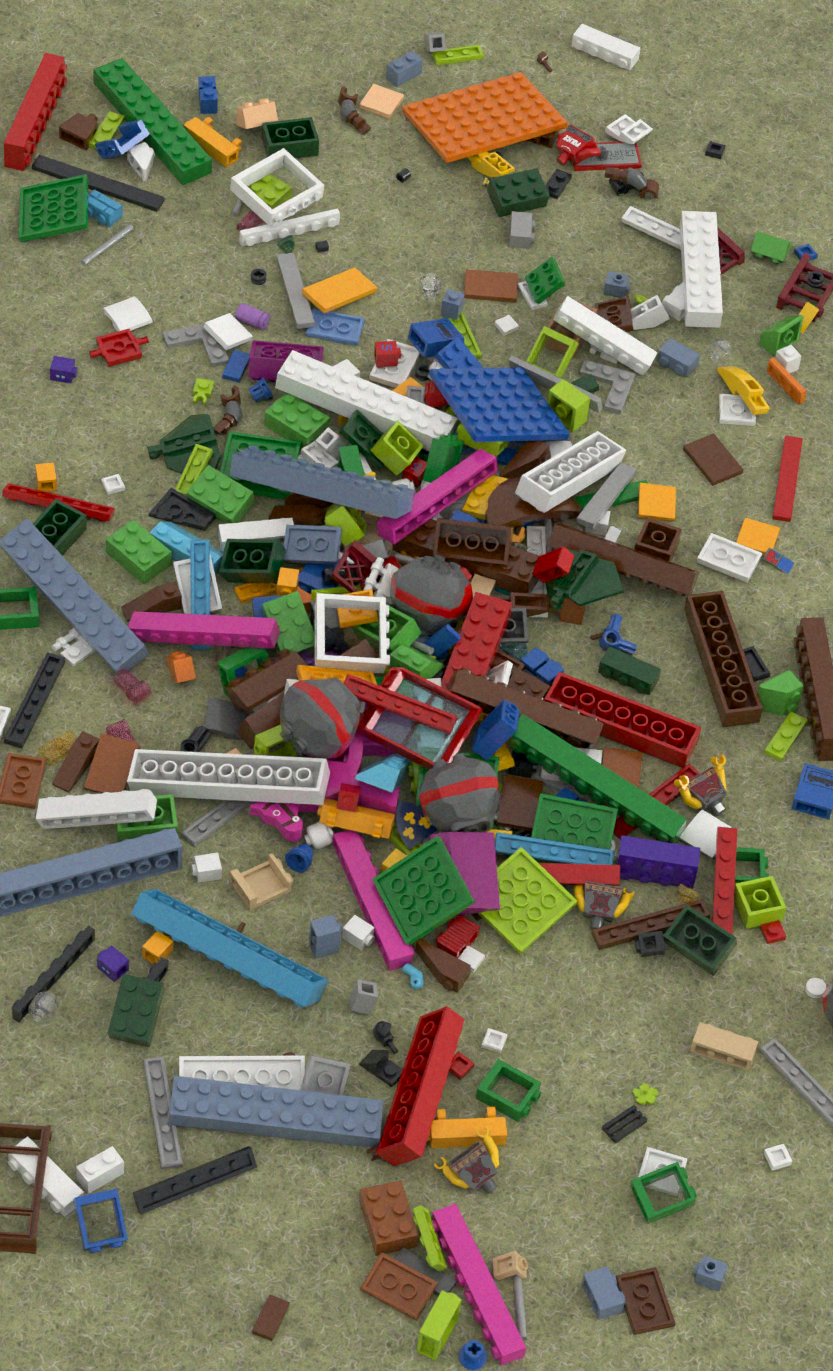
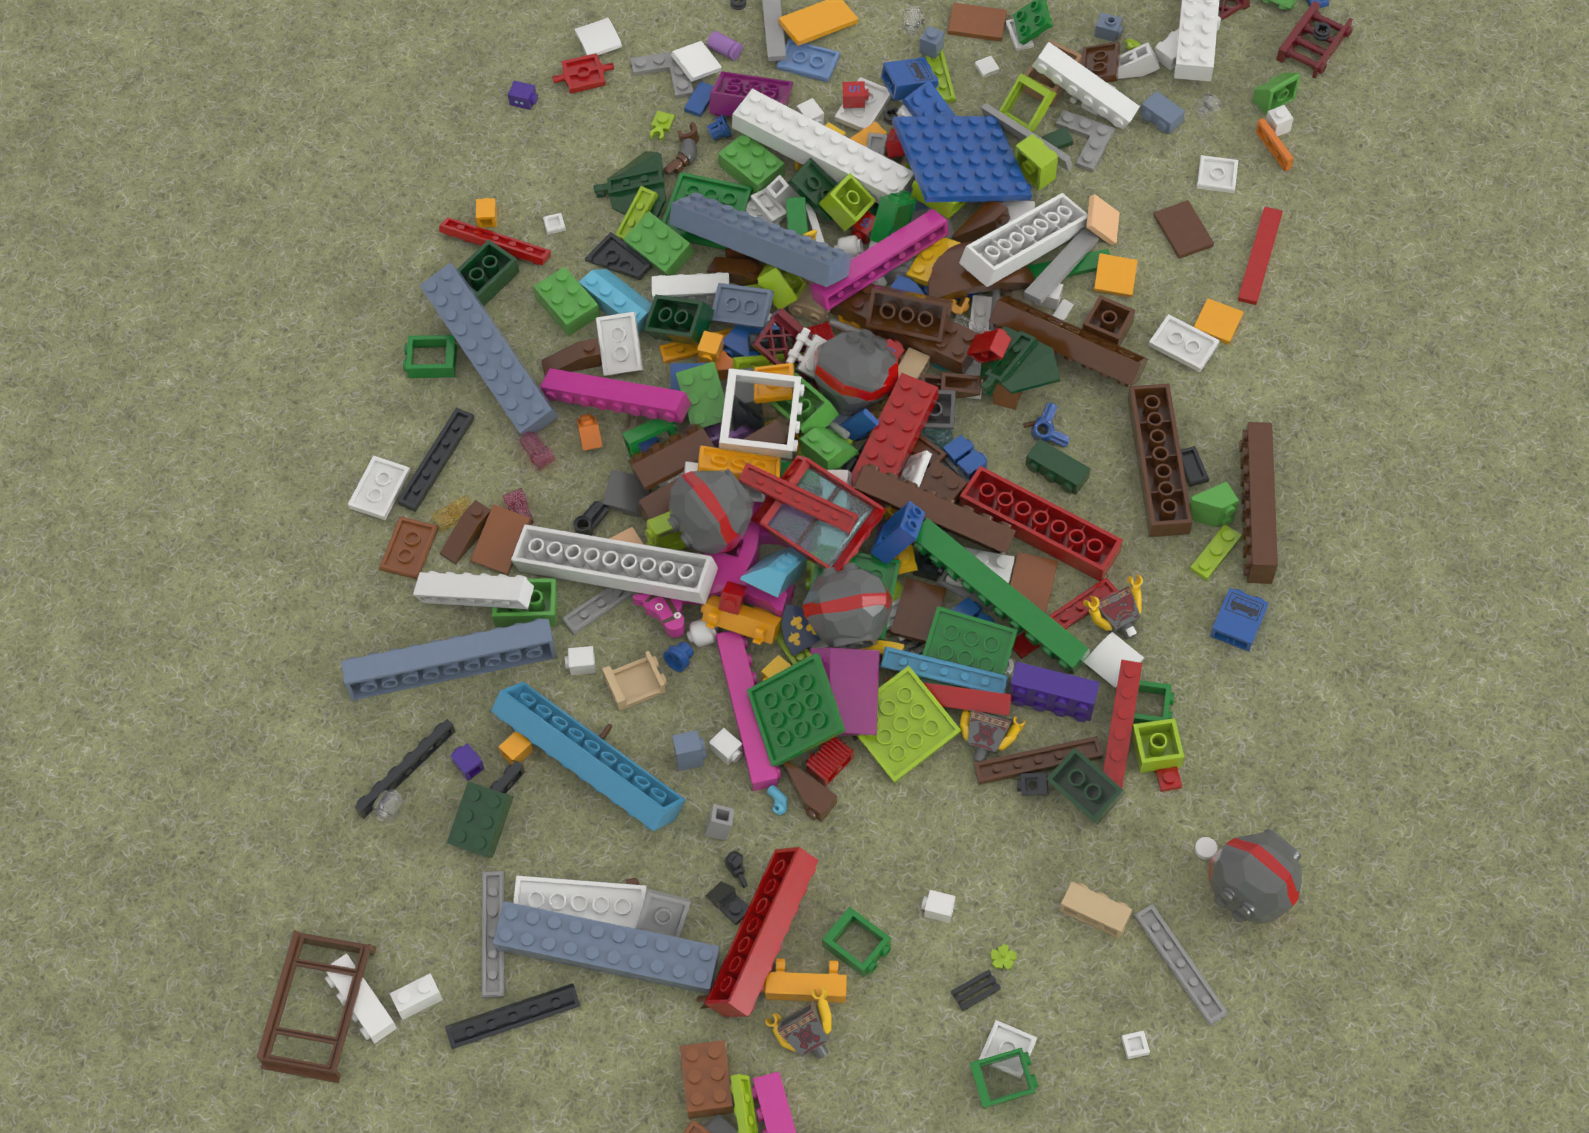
camera: 15 degrees right, 10 degrees up
white plate [51,628,95,667] -> none
blue window [73,1189,128,1253] -> none
dark azure tile [190,539,211,650] -> none
light grey brick [363,539,391,559] -> none
red plate [449,1051,474,1080] -> none
white tile [458,946,485,973] -> none
white tile [481,1028,508,1054] -> none
blue tile [497,448,518,465] -> none
clear yellow plate [677,884,699,903] -> none
yellow slope [717,366,770,415] -> none
sticker [764,548,794,574] -> none
yellow sticker [799,302,819,334] -> none
none -> white brick [921,890,956,923]
none -> light nougat tile [1086,194,1120,245]

